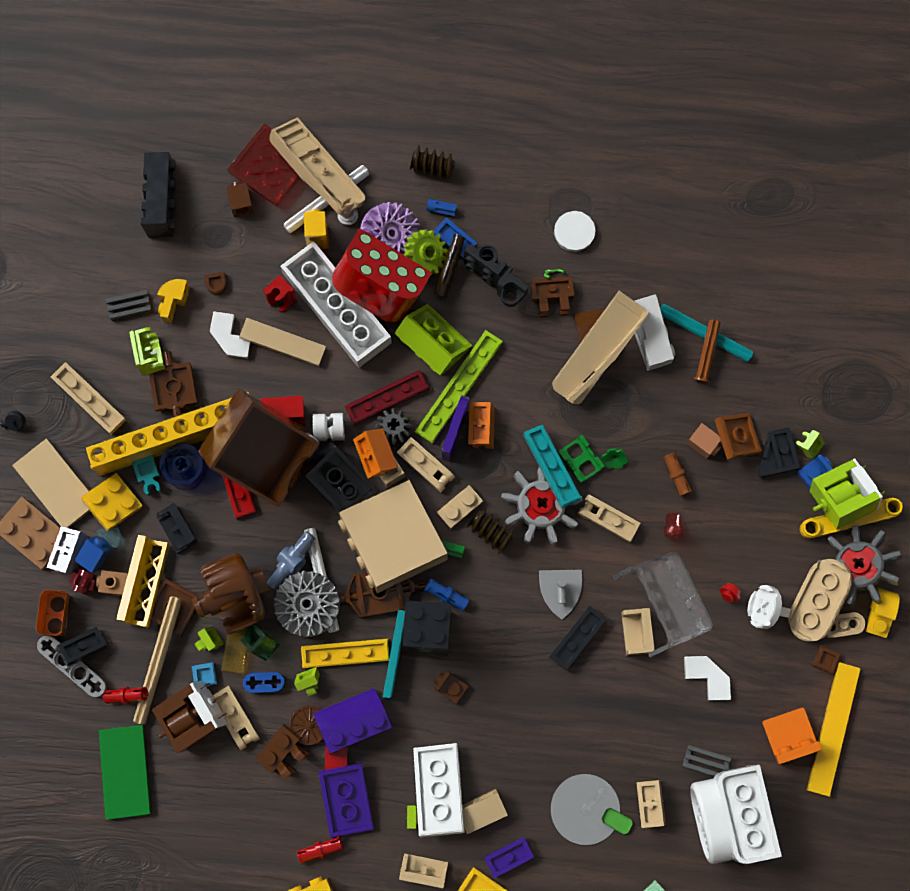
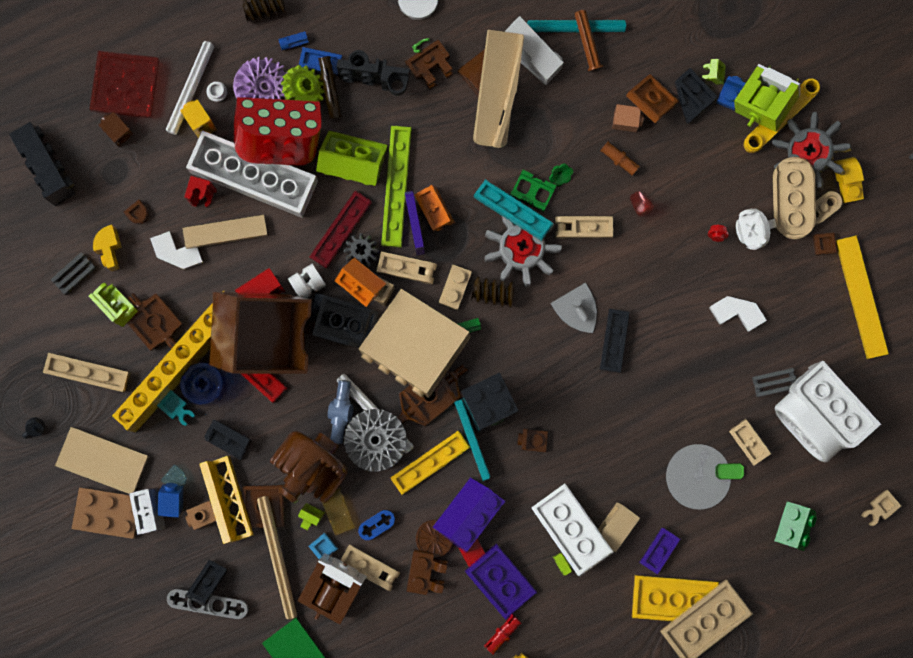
camera: 30 degrees left, 5 degrees up
orange piece [36,590,70,636] -> none
dark red gear [68,569,96,595] -> none
yellow plate [81,473,143,532] -> none
red pin [103,686,148,704] -> none
clear green brick [240,624,280,661] -> none
tan piece [269,117,365,218] -> none
lime tile [294,667,320,696] -> none
tan hinge [399,853,448,888] -> none
blue pin [425,578,469,611] -> none
clear windscreen [612,552,712,657] -> none
tan panel [621,608,655,656] -> none
orange bracket [762,708,822,764] -> none

